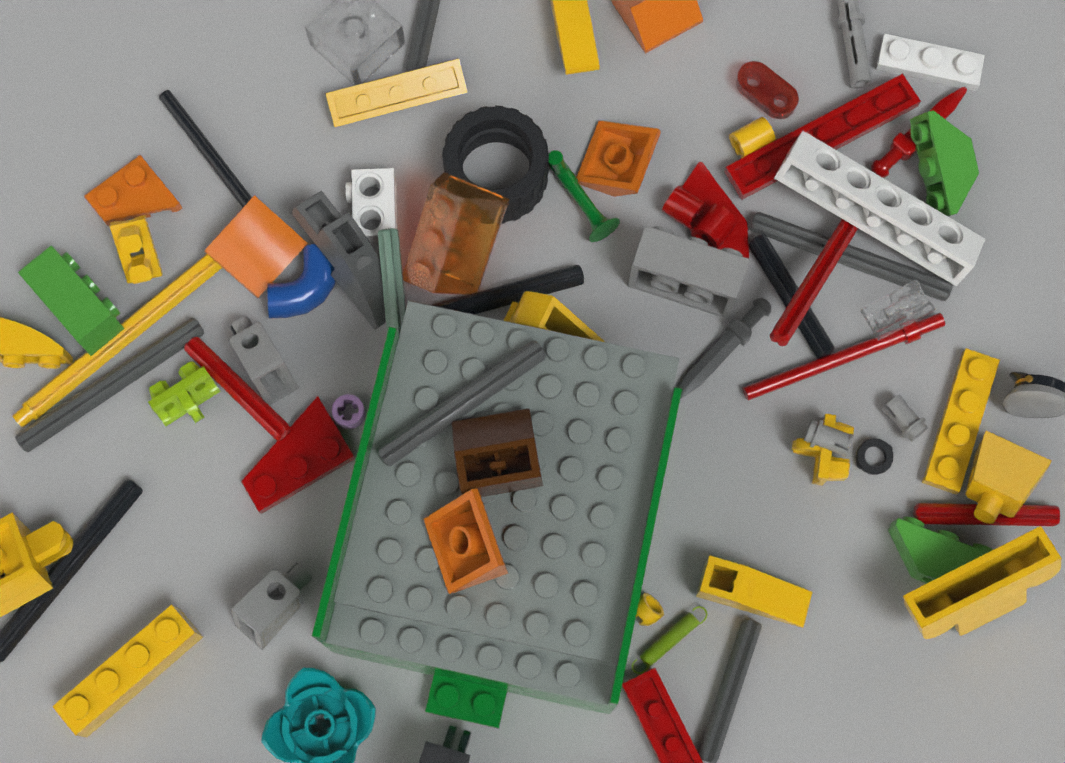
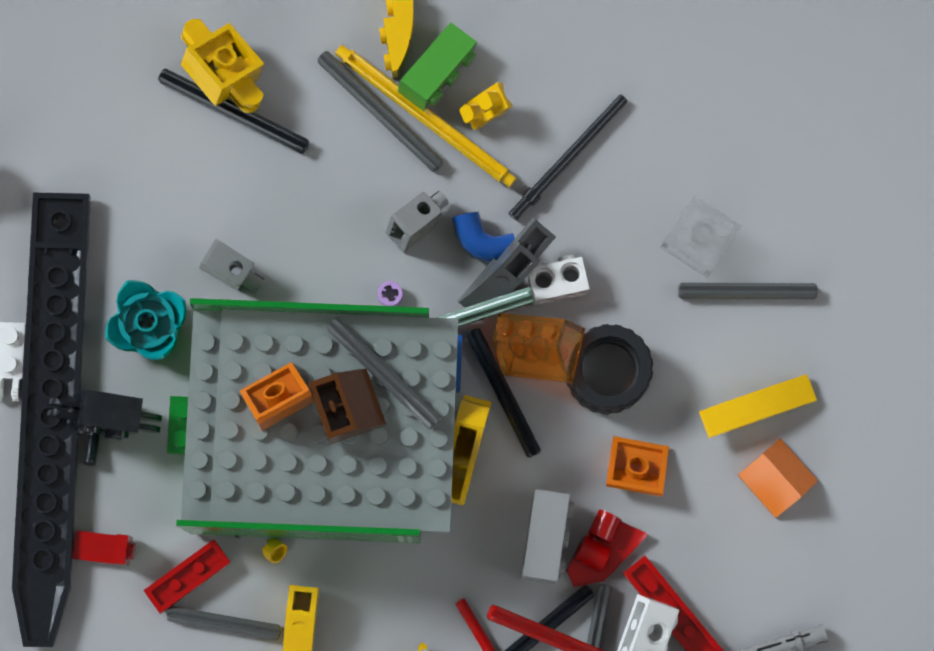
camera: 75 degrees right, 5 degrees up
yellow brick [52,604,203,737] -> none
orange wing [84,155,182,226] -> none
lime hips [148,361,221,426] -> none
red axle [184,336,291,441] -> none
orange slope [204,195,308,298] -> none
red wing [241,396,355,514] -> none
yellow plate [325,58,467,127] -> none
green piece [548,150,620,242] -> none
lime piece [631,606,708,674] -> none
dark grey sword [679,298,771,399] -> none
yellow piece [729,117,776,158] -> none
clear red plate [736,61,799,119] -> none

